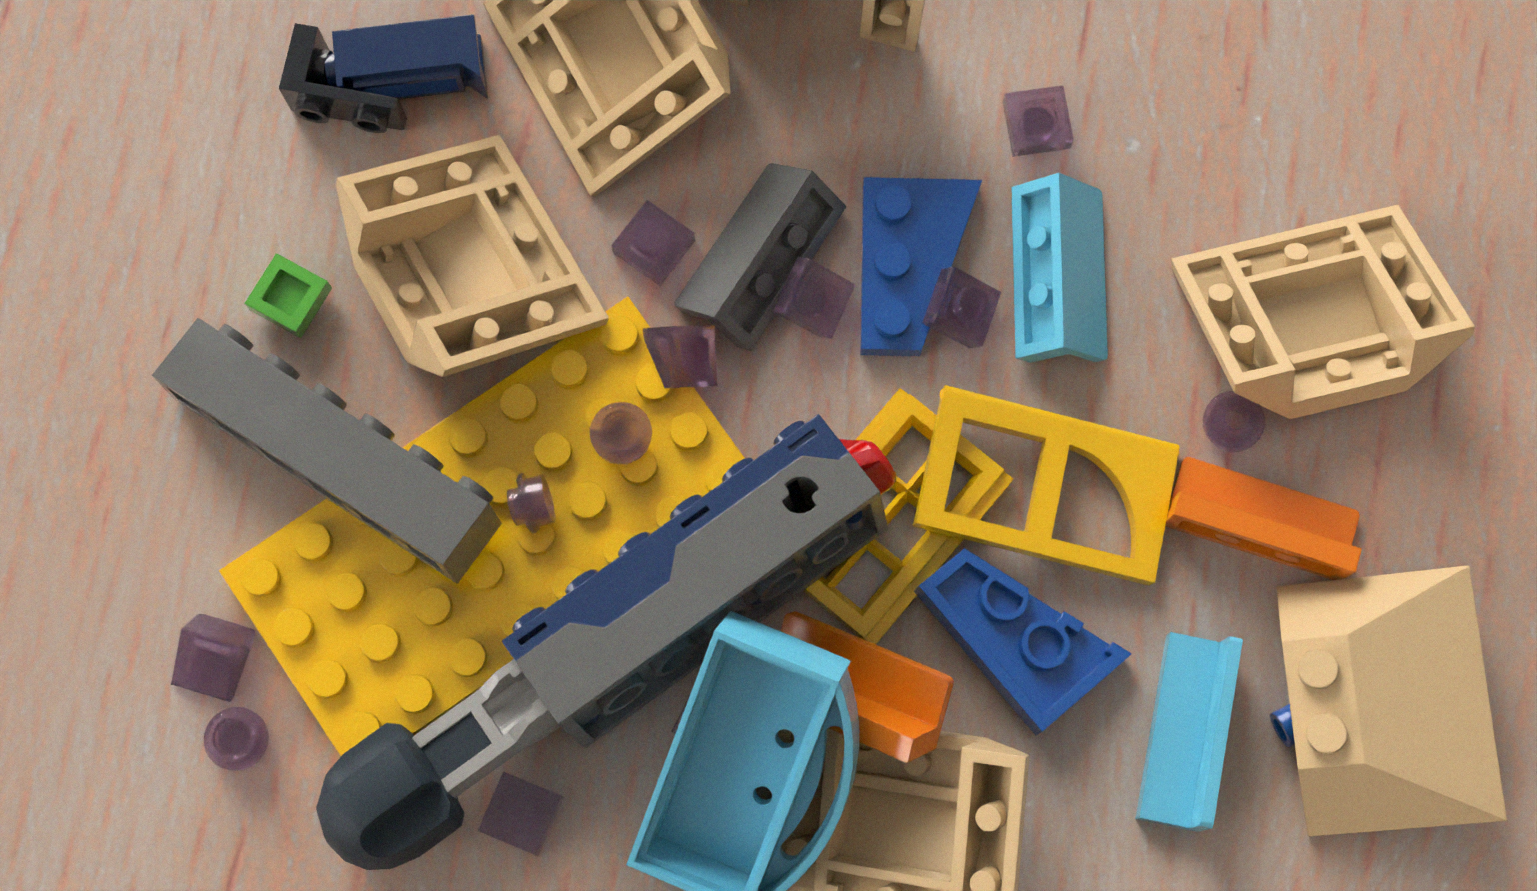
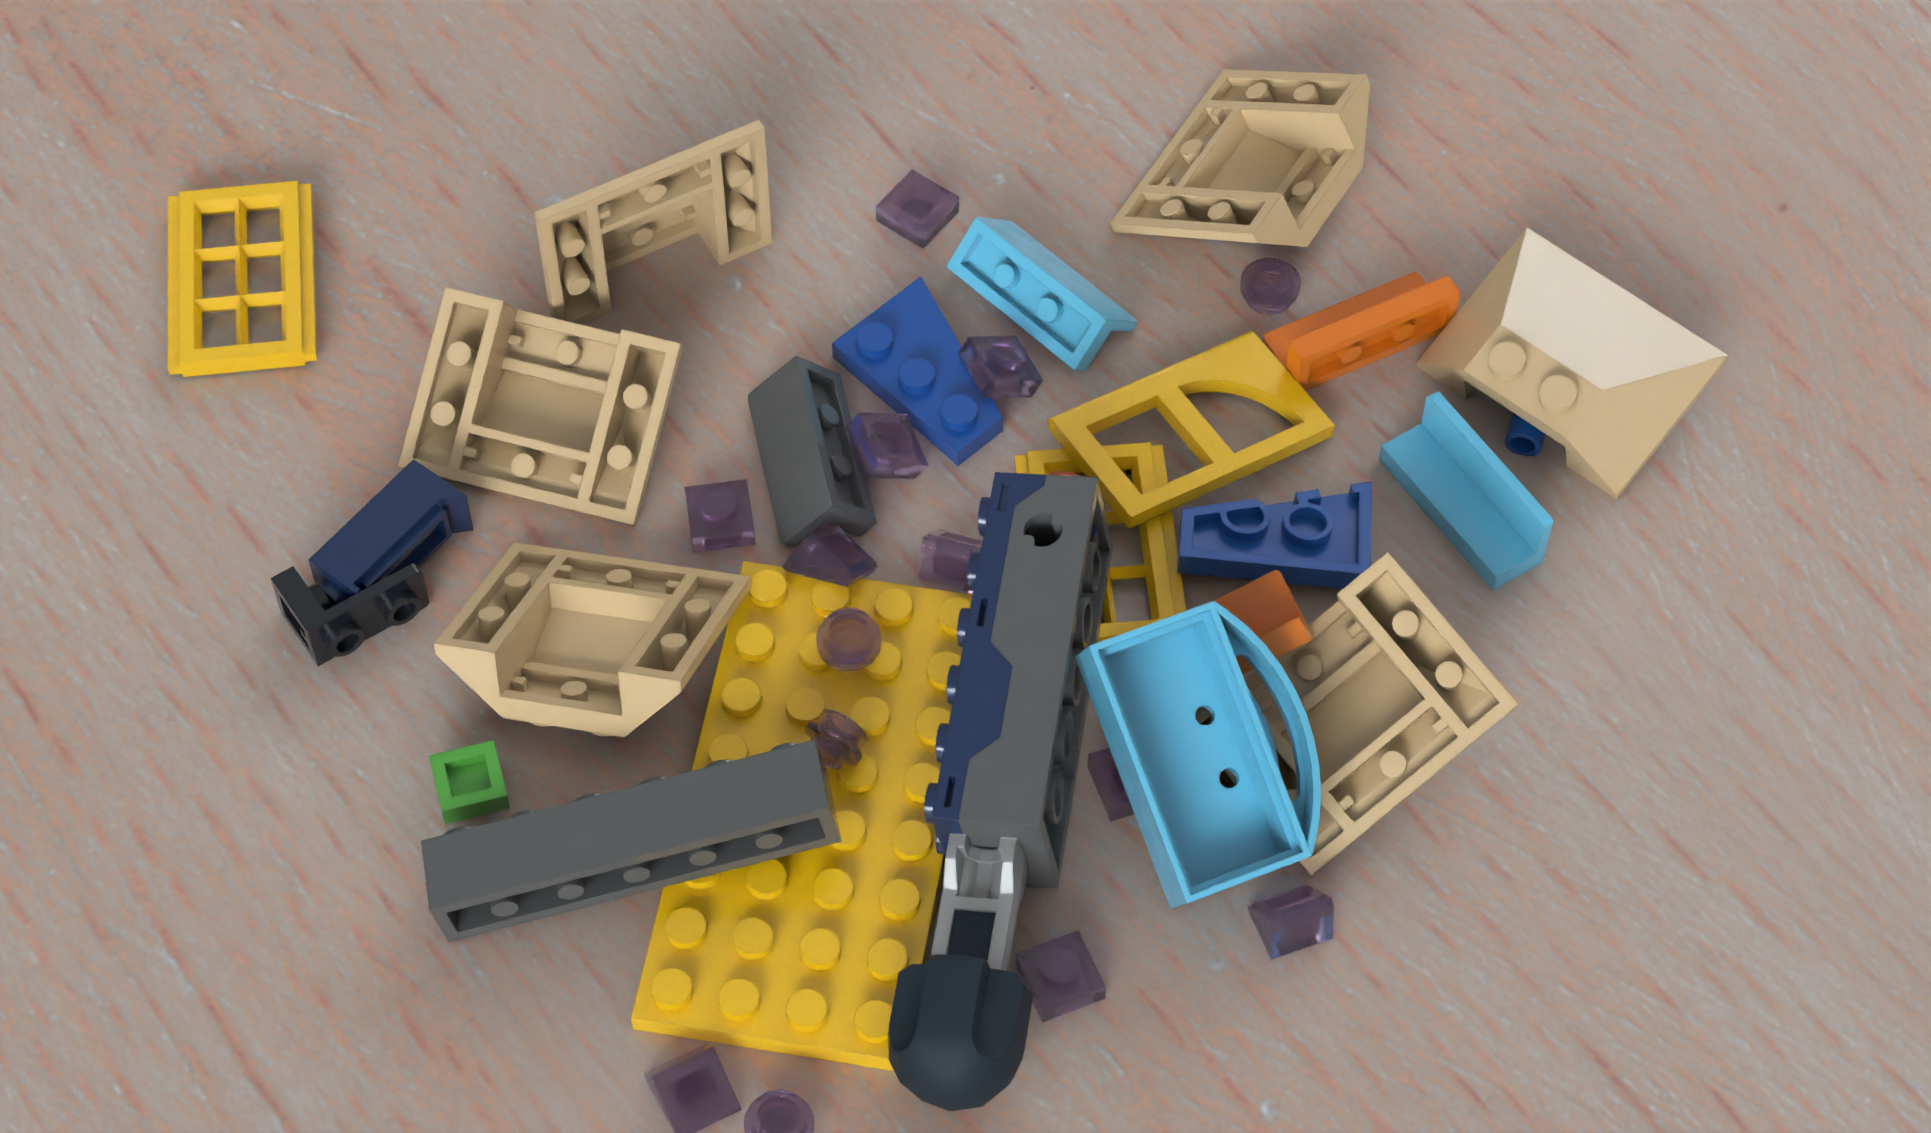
camera: 45 degrees left, 20 degrees down
none -> clear purple slope [919,529,982,594]

